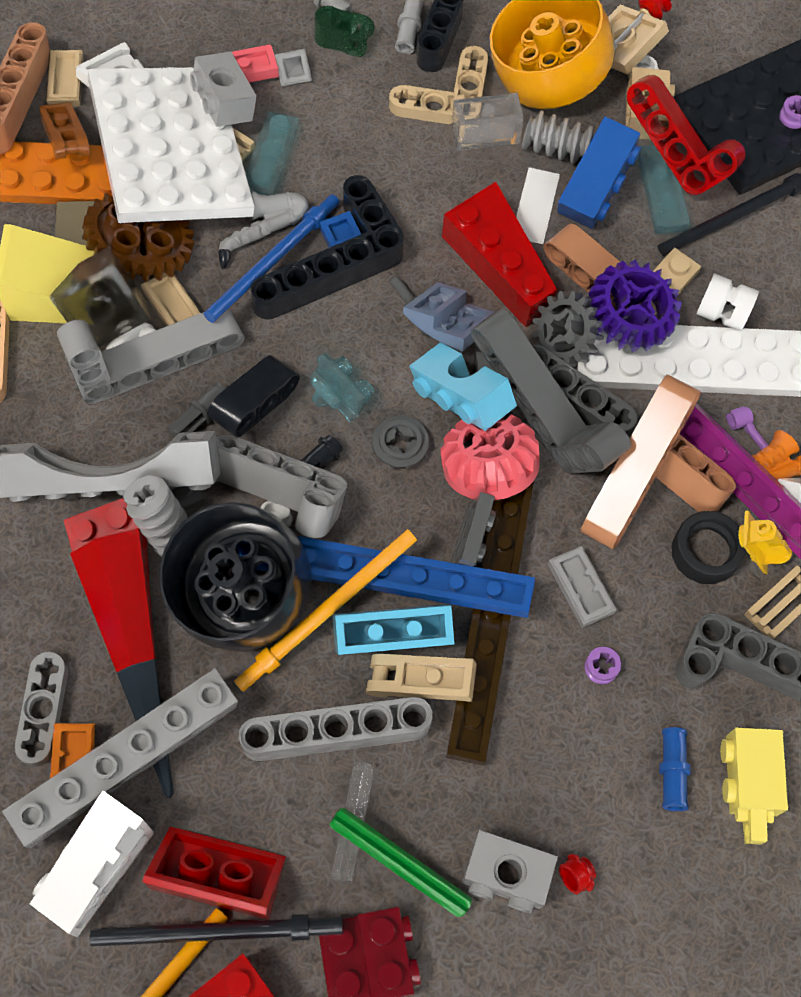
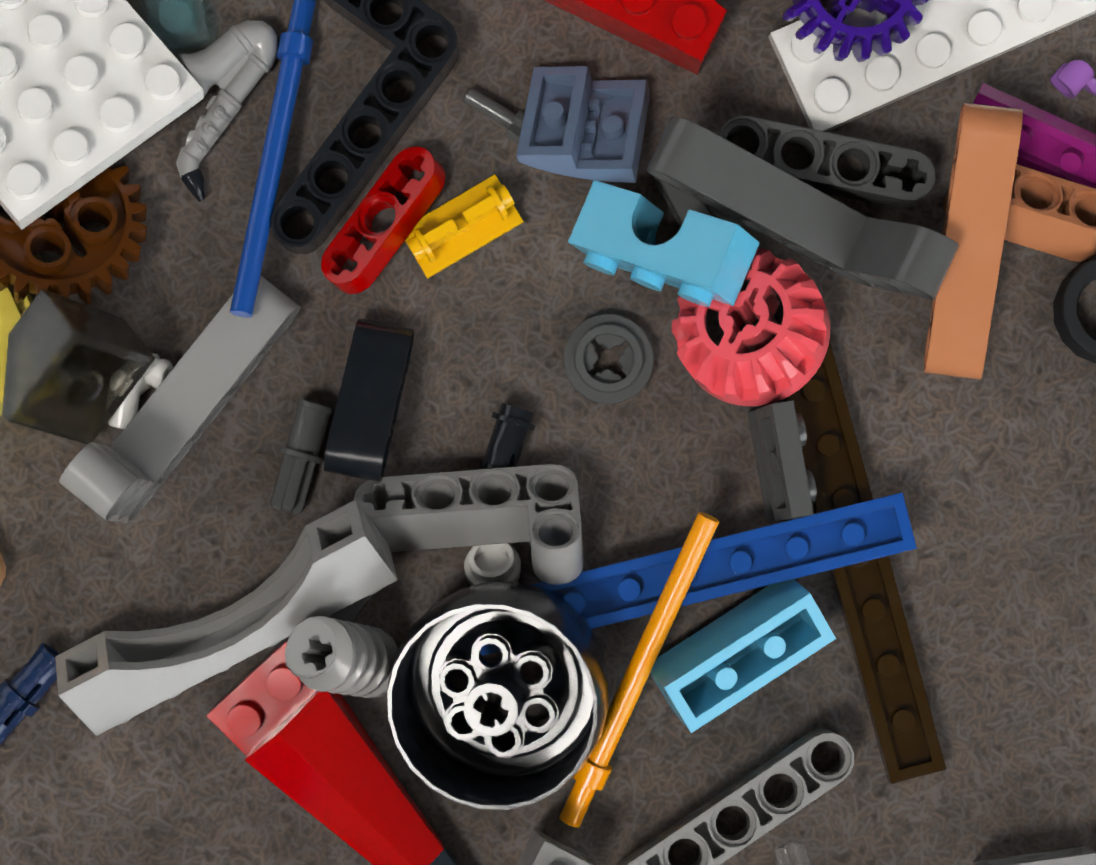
camera: 25 degrees left, 20 degrees up
tan tile [141,273,200,326] -> none
clear light blue hips [310,353,374,422] -> none
blue plate [319,211,361,248] -> none
tan plate [366,654,477,702] -> none
dark grey gear [531,291,604,367] -> none
light grey plate [547,546,617,628] -> none
medium lavender bush [584,647,621,684] -> none
none -> red beam [321,146,446,294]
none -> yellow hinge [405,174,524,279]

